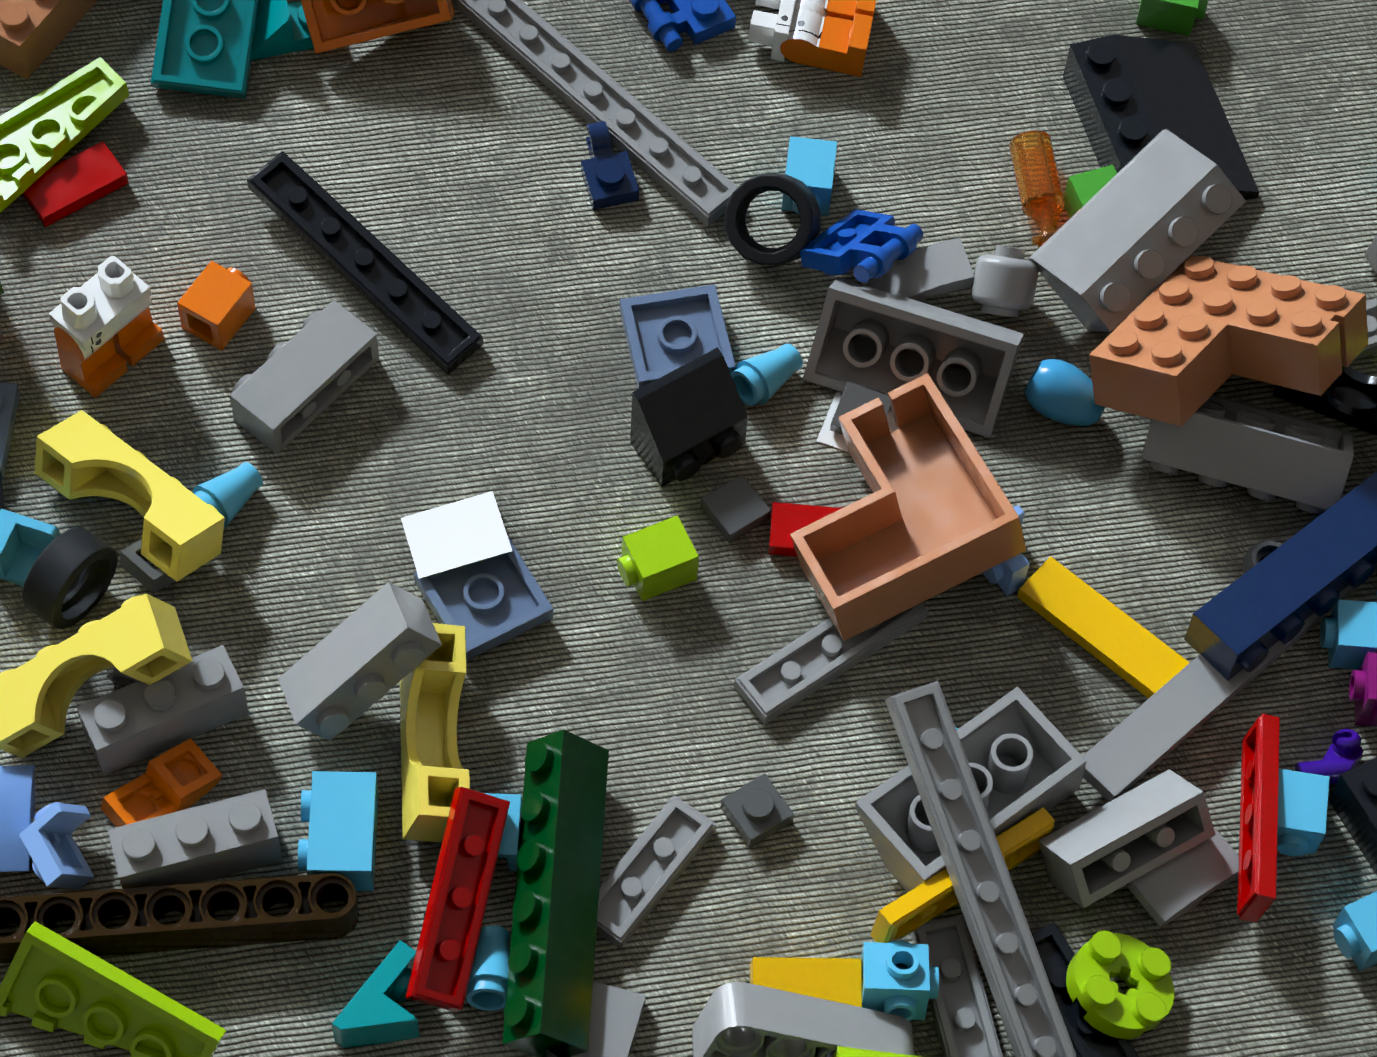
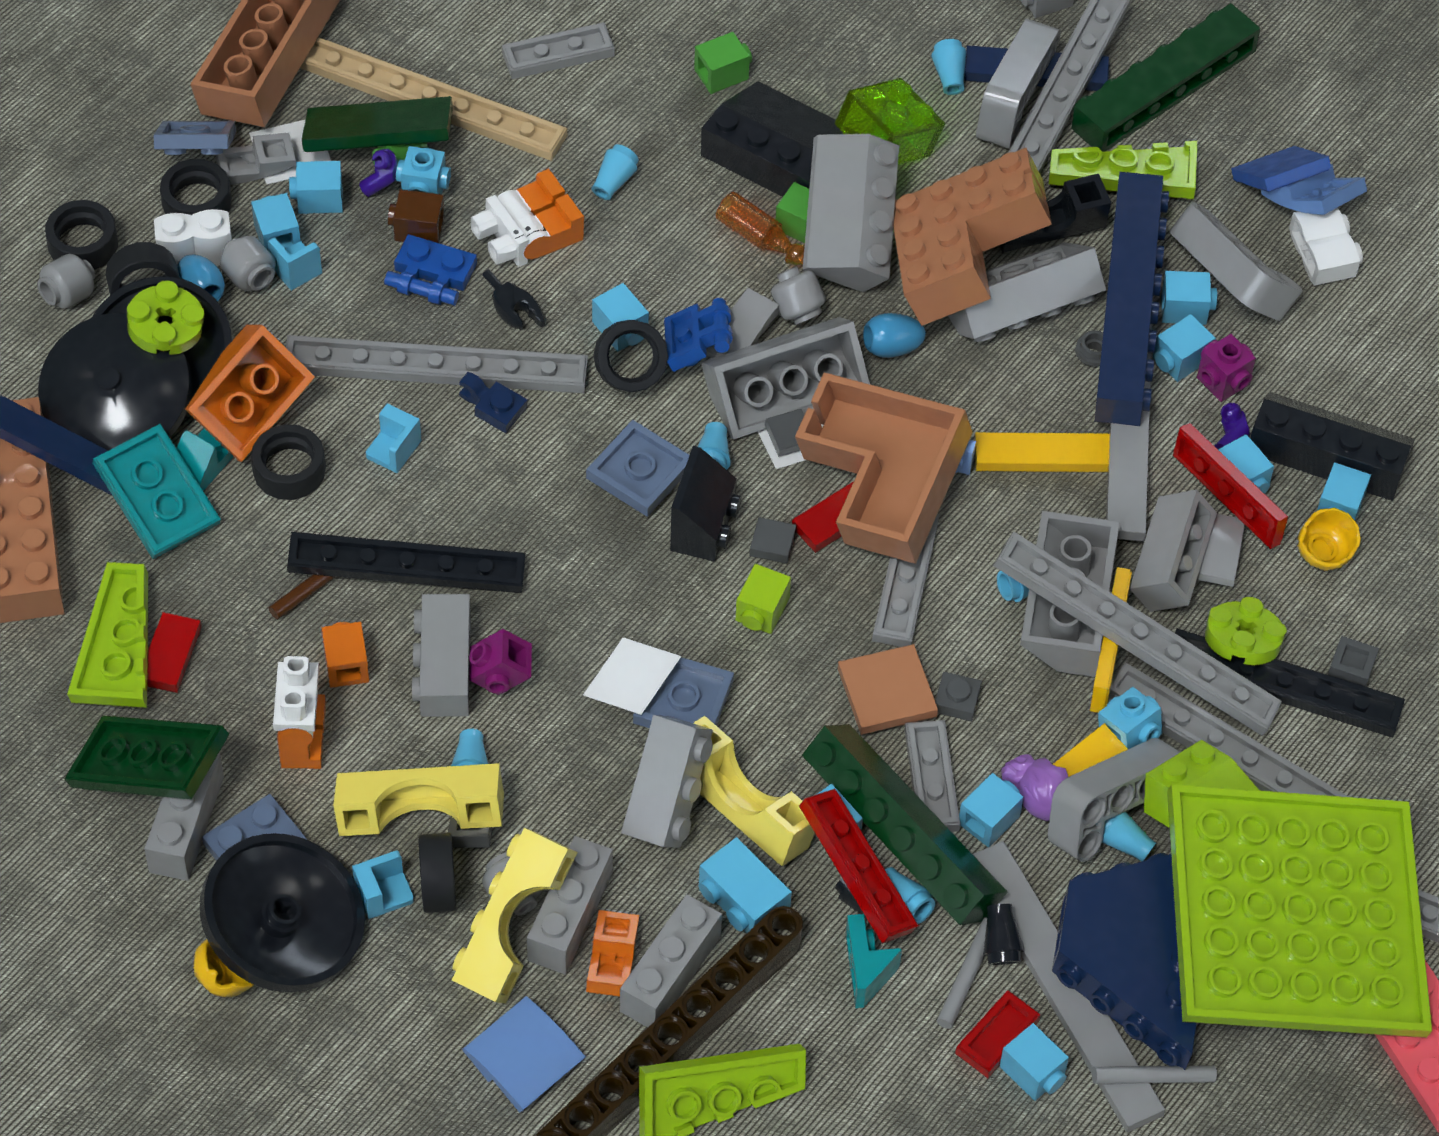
camera: 40 degrees left, 5 degrees down
light blue bracket [19,802,94,890] -> none
none -> black tyre [251,424,326,500]
none -> reddish brown bar [268,575,335,620]
none -> medium azure panel [366,403,421,473]
none -> magenta brick [469,629,532,695]
none -> black hand [483,269,545,330]
none -> medium azure cone [591,144,639,200]
none -> clear neon green brick [834,78,946,165]
none -> nougat tile [838,644,938,735]
none -> medium azure brick [959,773,1024,847]
none -> medium lavender hair [1001,754,1068,821]
none -> yellow hair [1297,508,1361,571]

